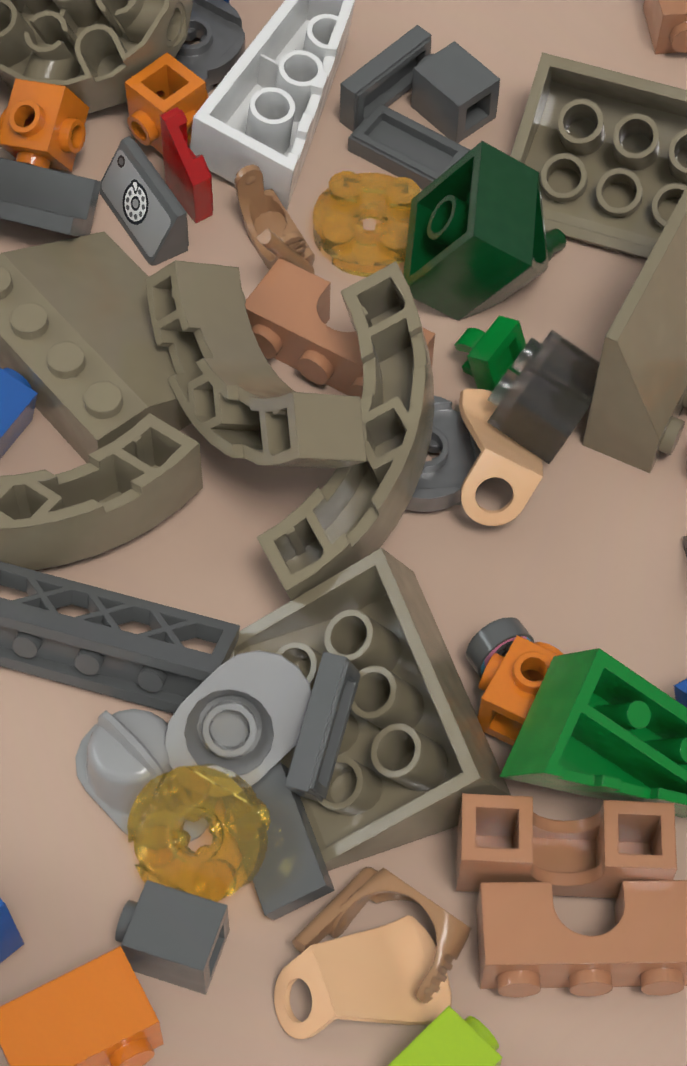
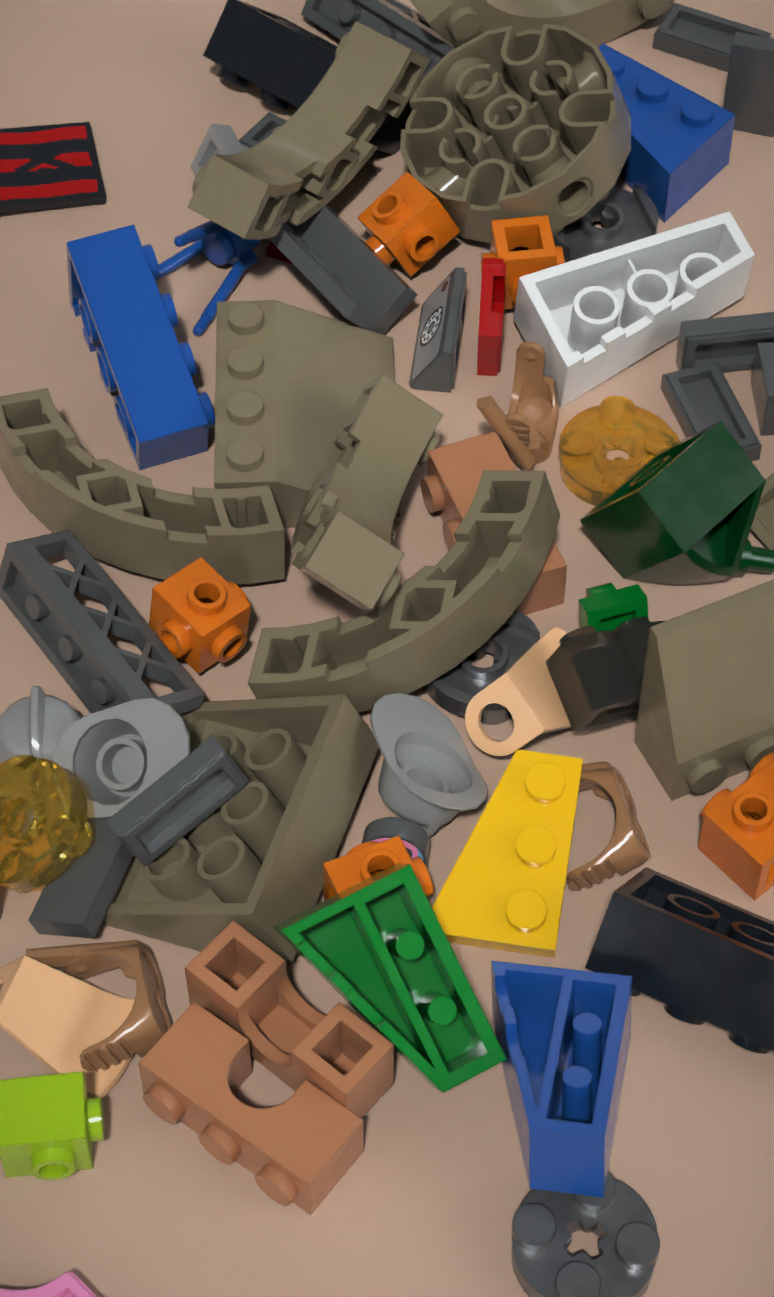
camera: 40 degrees right, 5 degrees down
none -> orange brick [149,557,251,674]
none -> light grey piece [370,693,488,837]
none -> yellow wing [432,749,583,958]
none -> medium nougat helmet [566,761,651,891]

